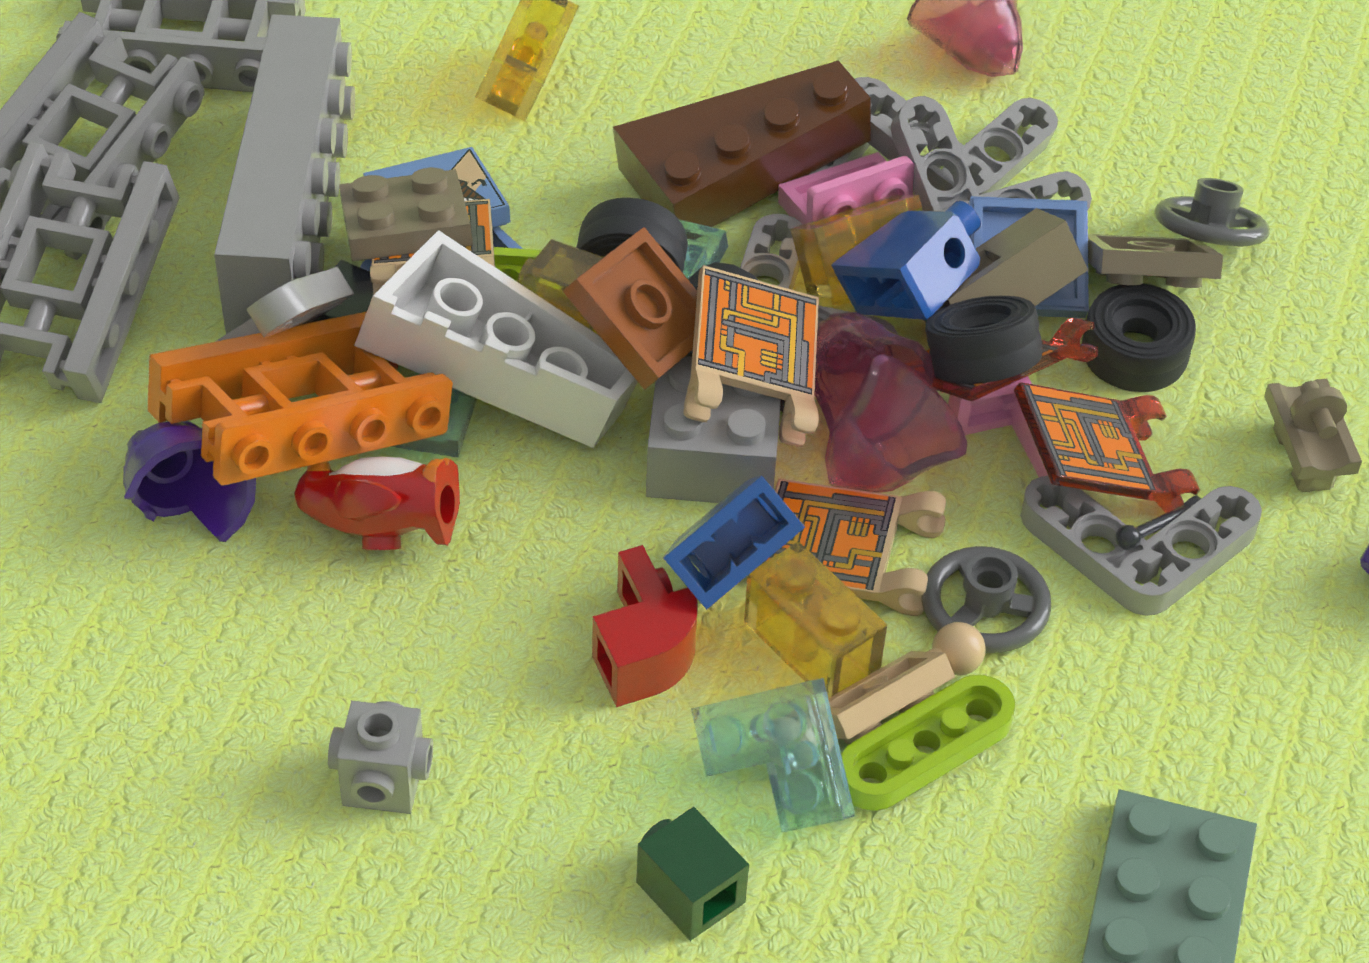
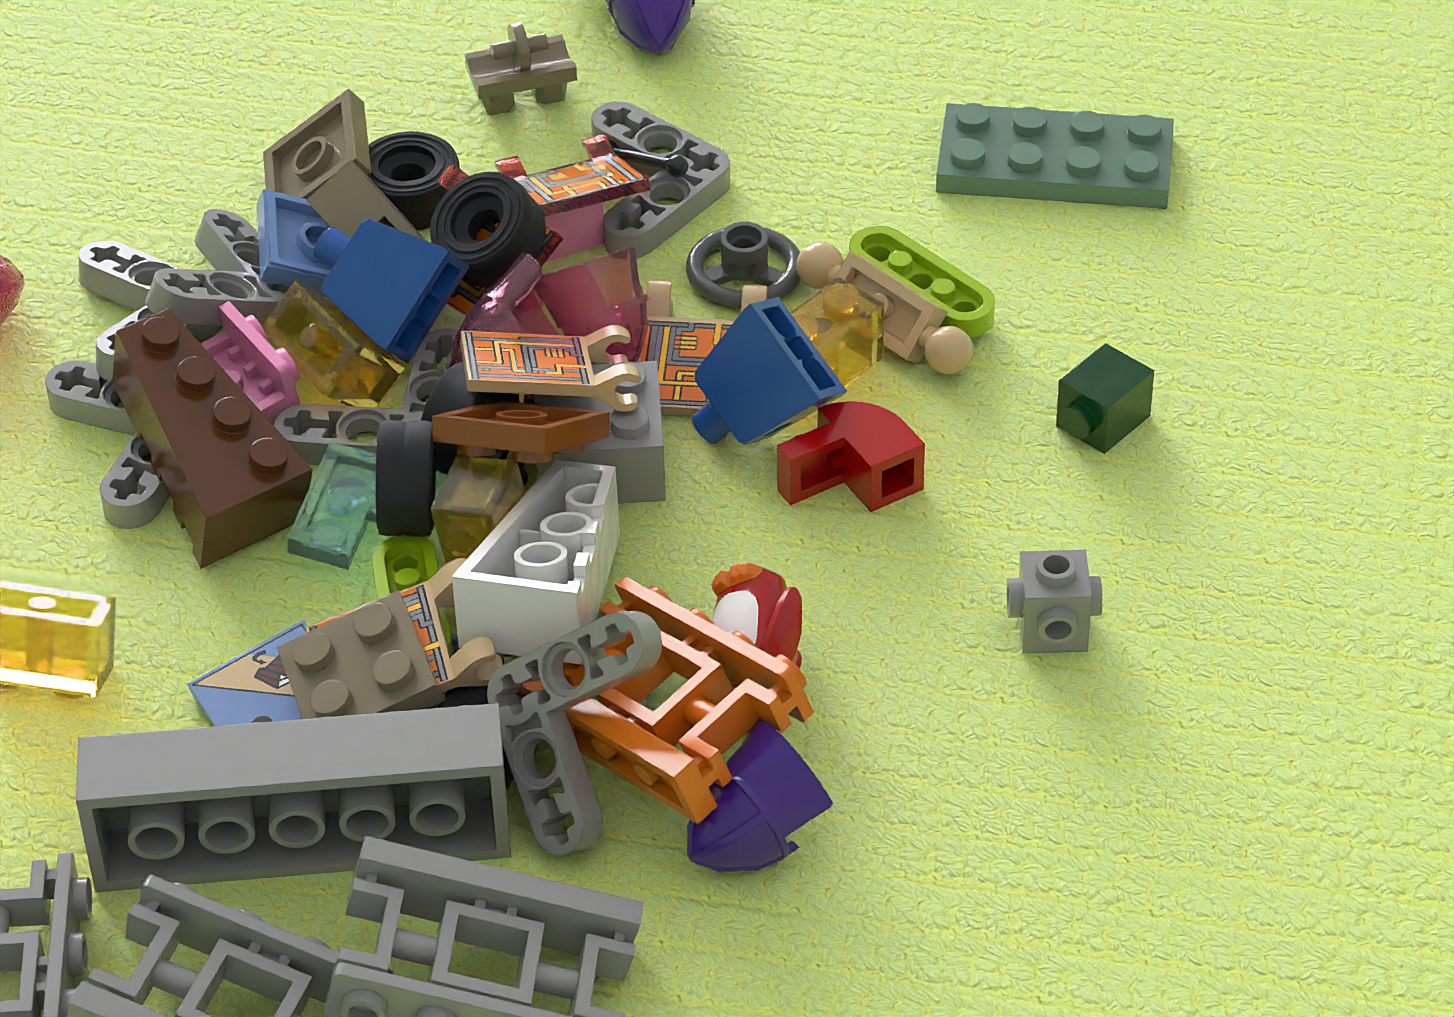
camera: 95 degrees left, 5 degrees down
clear light blue plate [691,678,855,832] -> none
dark grey piece [1155,178,1270,247] -> none

